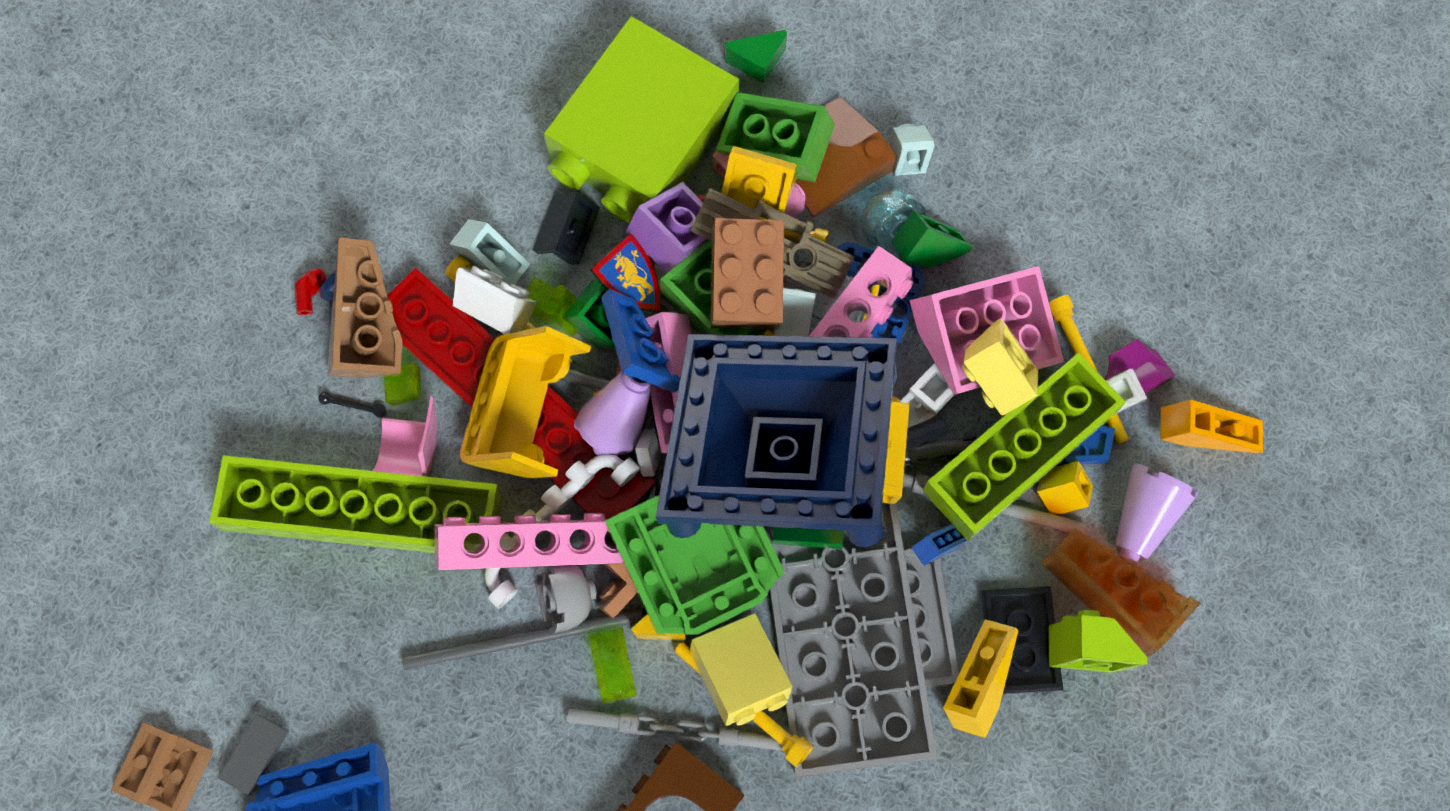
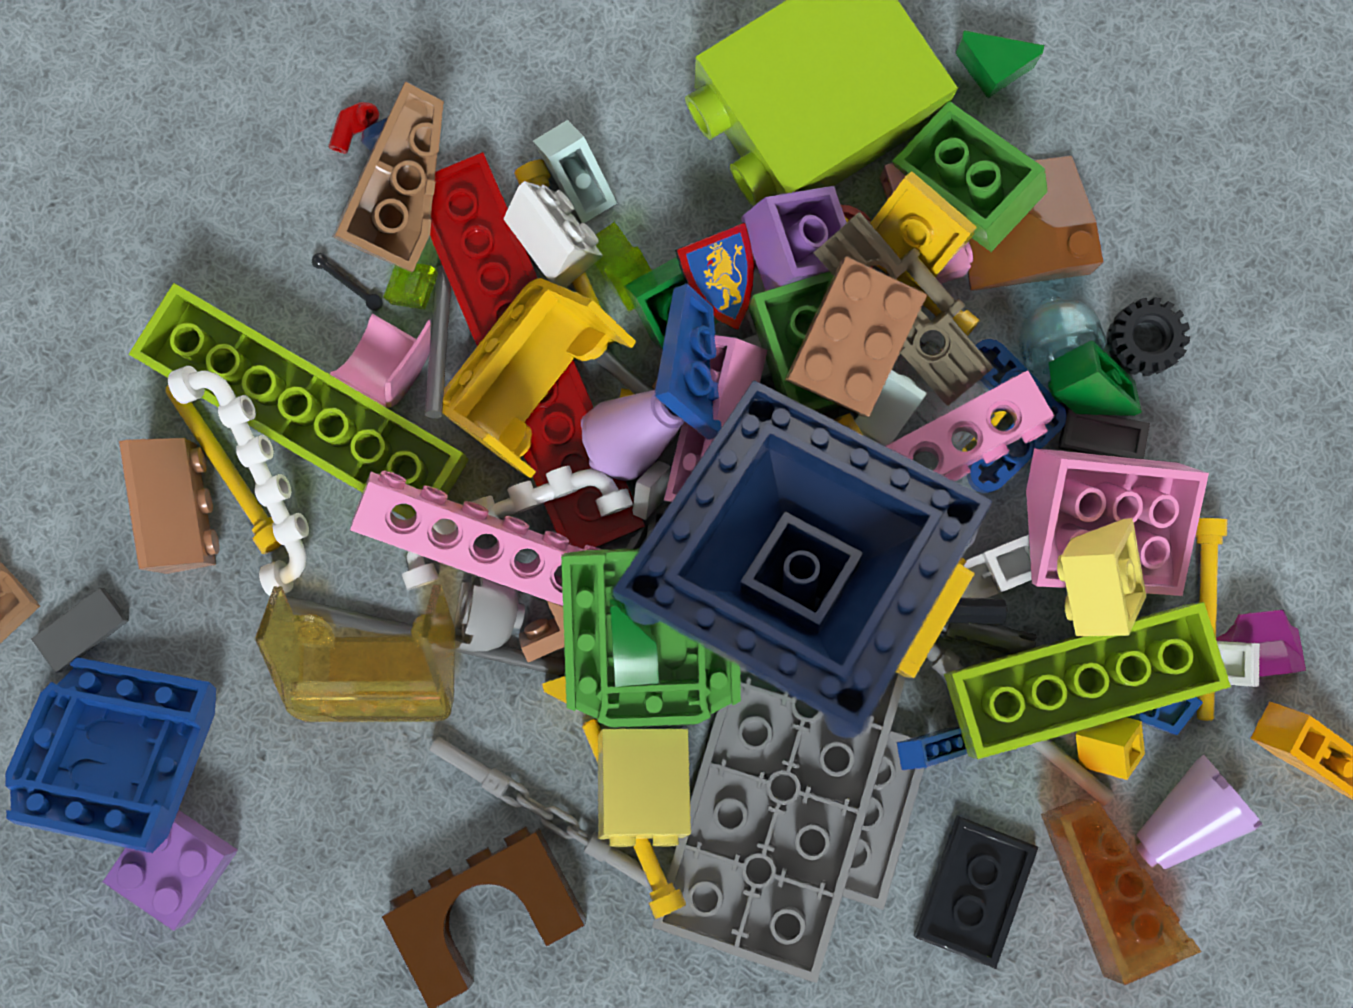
camera: 25 degrees right, 10 degrees up
black panel [533,192,600,265] -> none
clear neon green slope [589,628,637,704] -> none
light aqua slope [890,124,935,176] -> none
yellow slope [943,619,1018,738] -> none
lime slope [1049,610,1148,673] -> none
none -> nougat slope [119,438,220,574]
none -> yellow piece [165,385,282,554]
none -> white bar [168,366,309,597]
none -> clear yellow windscreen [255,584,455,722]
none -> dark grey bar [425,266,451,419]
none -> green slope [609,599,659,687]
none -> dark grey tile [1058,407,1150,459]
none -> black tyre [1107,297,1190,376]

